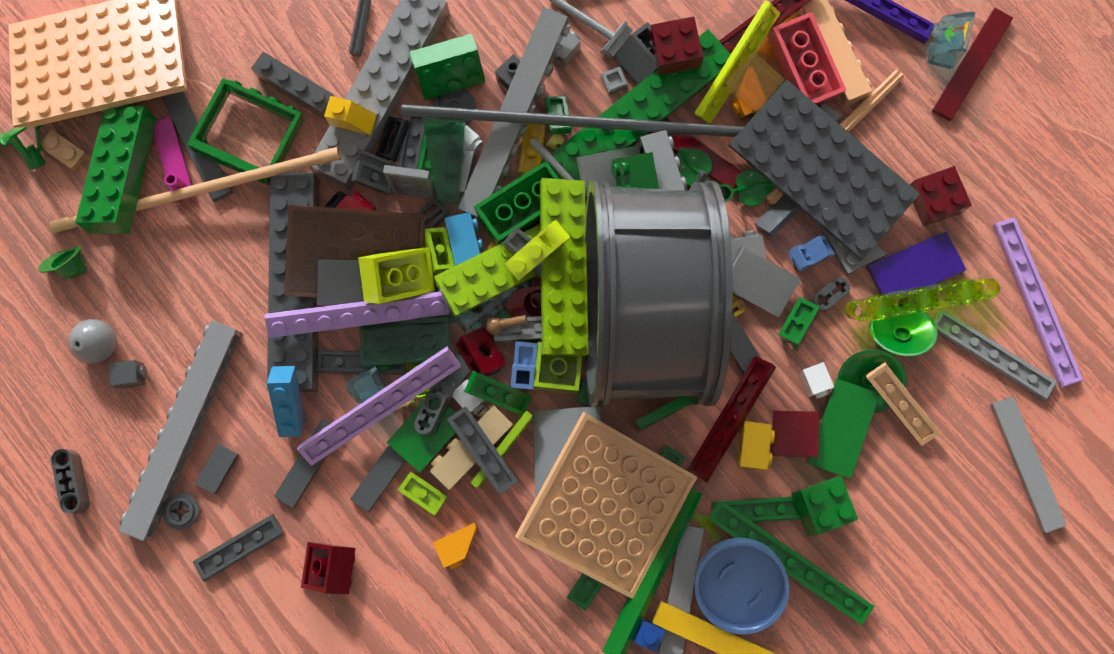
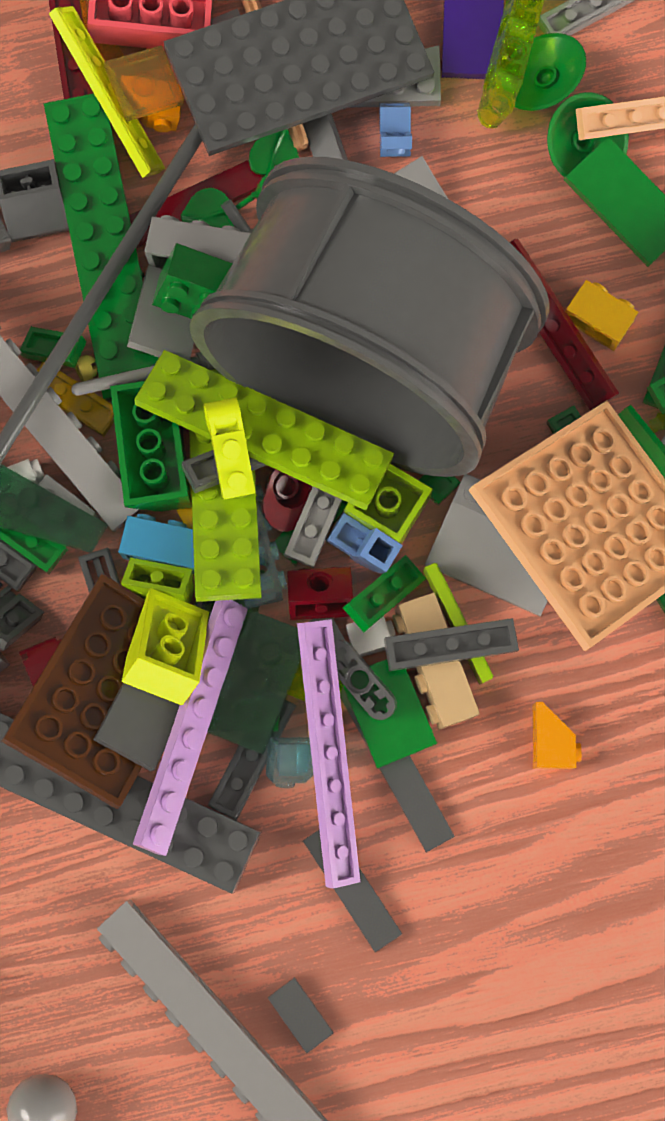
camera: 65 degrees left, 0 degrees up
dark grey brick [109,360,147,388] -> none
dark grey gear [163,493,200,530] -> none
dark grey tile [193,514,285,581] -> none
dark azure brick [267,366,306,437] -> none
dark red slope [301,542,356,595] -> none
black tile [325,191,347,208] -> none
light grey tile [383,165,437,199] -> none
lime plate [398,471,448,516] -> none
medium nougat bar [486,315,528,335] -> none
light grey tile [600,67,628,95] -> none
green tile [634,396,693,431] -> none
dark red brick [650,16,703,75] -> none
dark red tile [772,411,820,458] -> none
green hinge [778,297,820,351] -> none
white brick [799,362,834,399] -> none
dark grey beam [811,277,850,312] -> none

